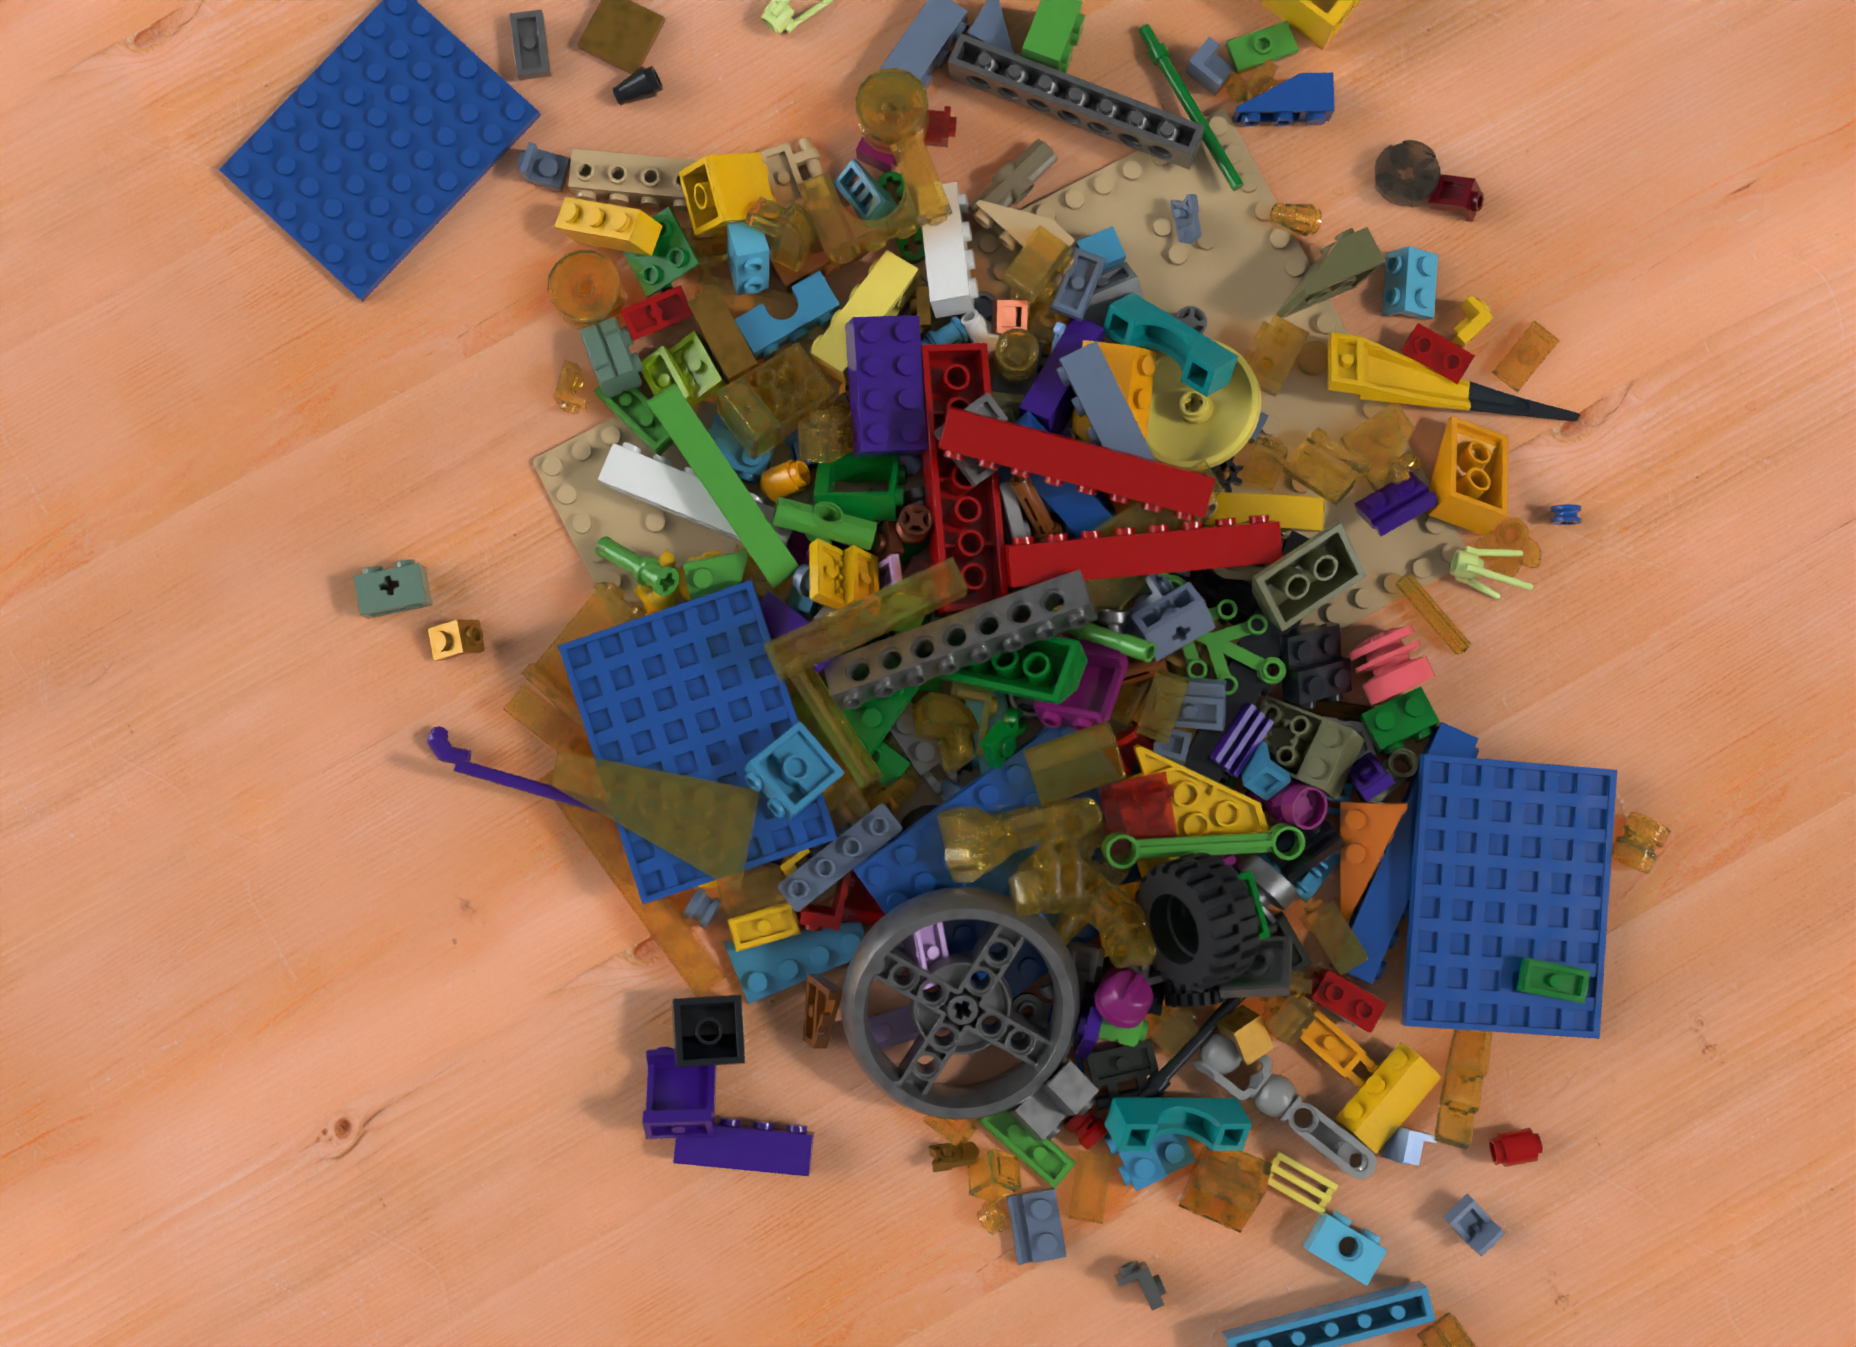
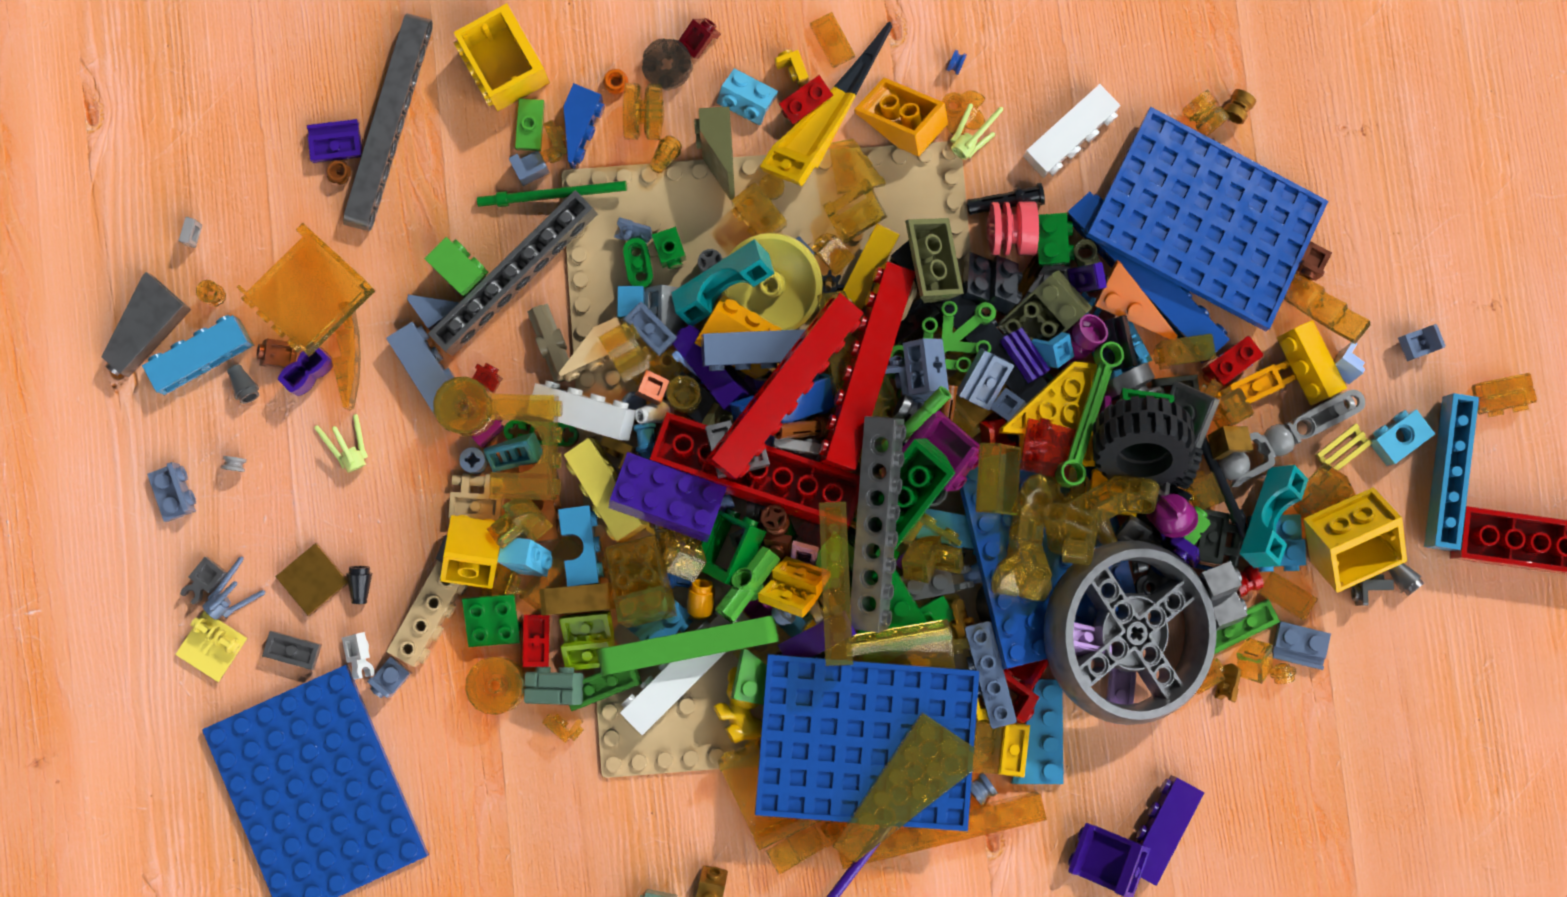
camera: 70 degrees left, 0 degrees up
yellow brick [554,197,662,256] -> none
bright green pin [595,536,679,596] -> none
black slope [671,995,745,1068] -> none
dark azure plate [744,721,845,821] -> none
dark orange wing [803,974,842,1049] -> none
green plate [980,707,1028,770] -> none
clear yellow plate [1136,668,1191,744] -> none
dark purple plate [1354,471,1438,537] -> none
clear yellow arm [1388,452,1422,484] -> none
clear yellow axle [1396,573,1471,655] -> none
red brick [1489,1128,1543,1167] -> none
green plate [1517,957,1591,1004] -> none
none -> white plate [342,632,374,680]
none -> sand blue wheel [459,447,488,474]
none -> orange plate [603,69,629,94]
none -> clear yellow wheel [623,83,664,140]
none -> green plate [623,238,654,289]
none -> green brick [652,227,687,269]
none -> black pin [967,183,1045,215]
none -> white brick [1023,84,1121,178]
none -> pearl gold wheel [1222,89,1257,124]
none -> copper bracket [1297,241,1332,281]
none -> yellow container [1303,487,1407,593]
none -> flat silver cone [1388,563,1424,596]

